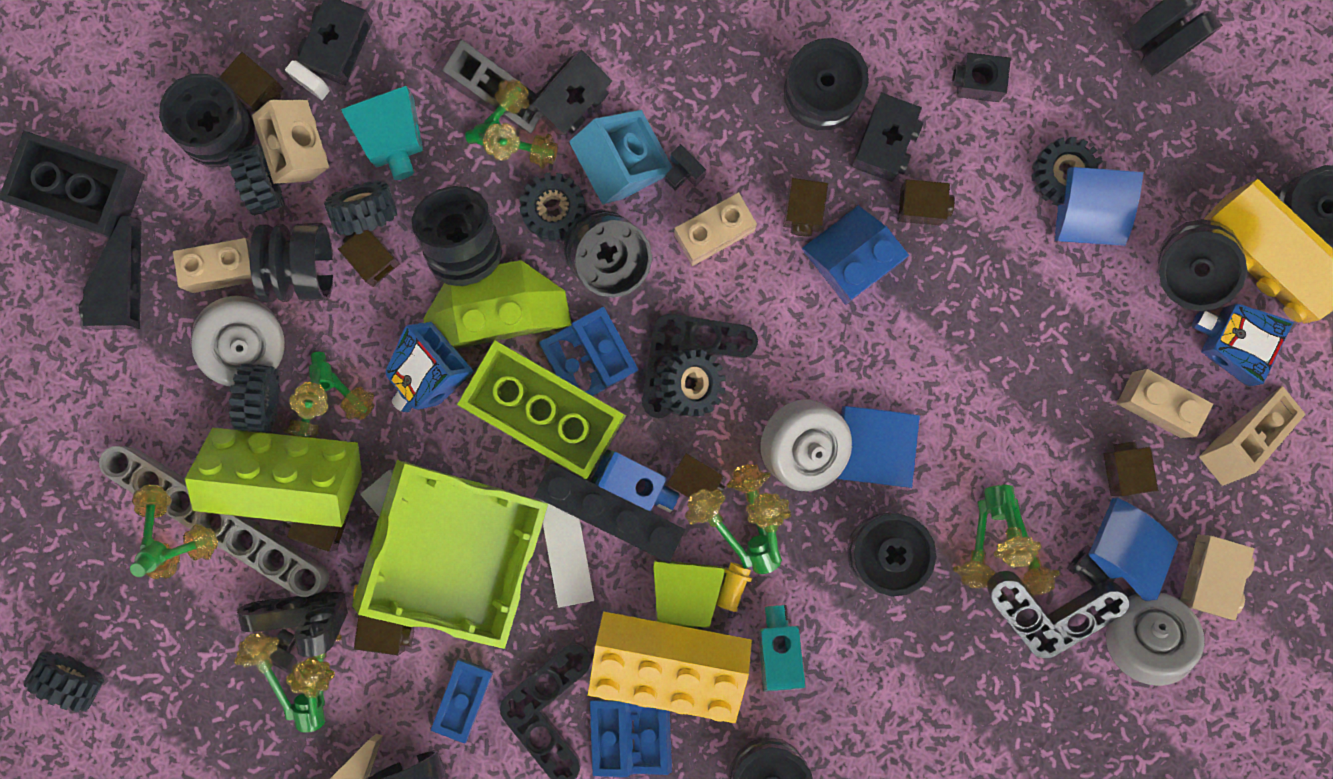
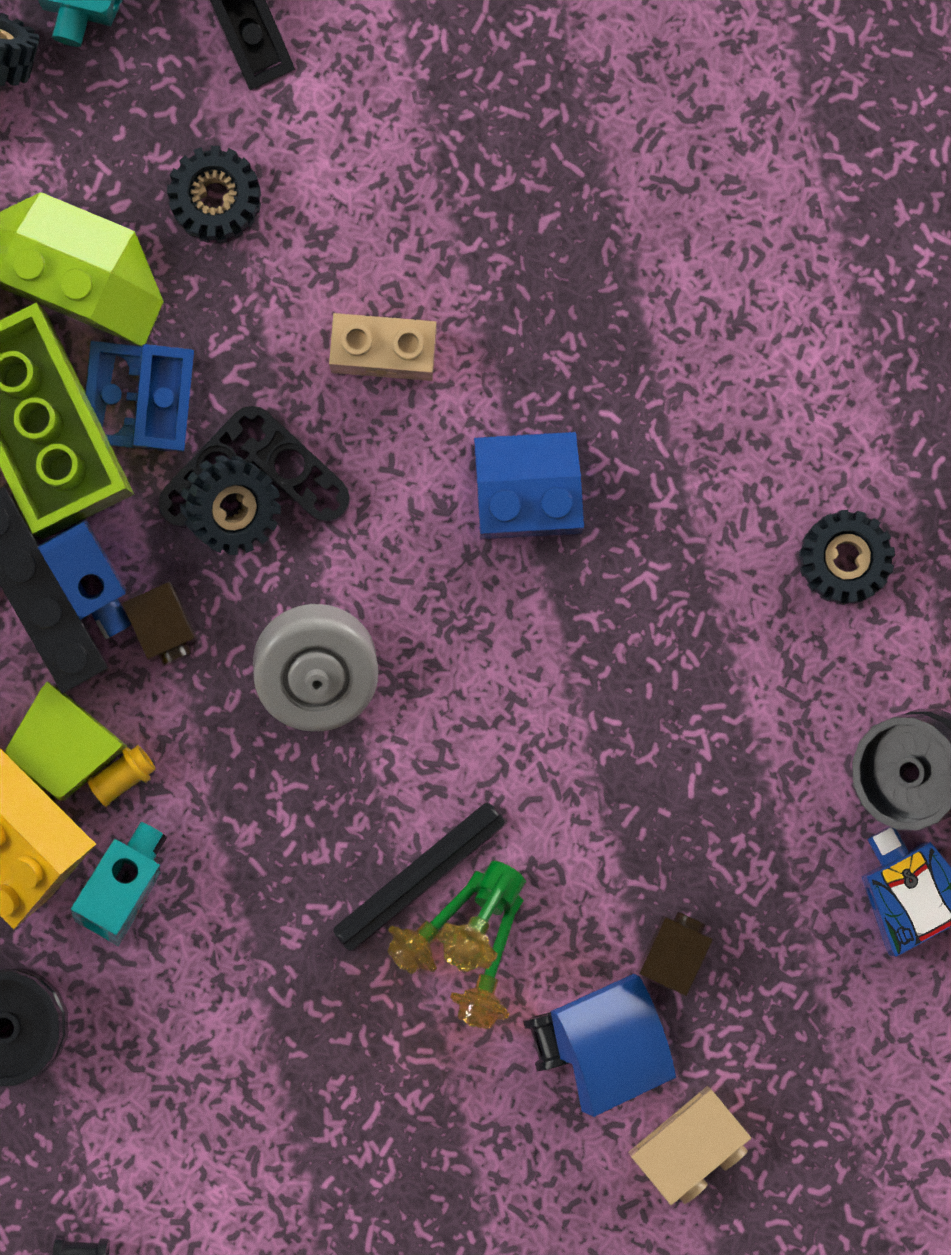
camera: 30 degrees right, 0 degrees up
black wheel [411,186,502,286] -> none
clear yellow plant [465,79,558,169] -> none
black brick [526,49,612,135] -> none
black wheel [563,209,652,298] -> none
dark azure slope [569,110,673,205] -> none
black tile [665,144,706,191] -> none
clear yellow plant [685,464,791,574] -> none
dark brown brick [783,178,828,237] -> none
black wheel [784,38,869,131] -> none
blue slope [837,406,920,488] -> none
black wheel [847,512,937,597] -> none
black brick [852,92,924,182] -> none
dark brown brick [898,179,955,226] -> none
black brick [952,52,1011,102] -> none
black beam [987,570,1129,659] -> none
slope [1055,167,1144,246] -> none
light grey wheel [1106,593,1205,686] -> none
tan brick [1116,369,1213,438] -> none
tan slope [1199,386,1306,486] -> none
none -> black axle [333,803,505,951]

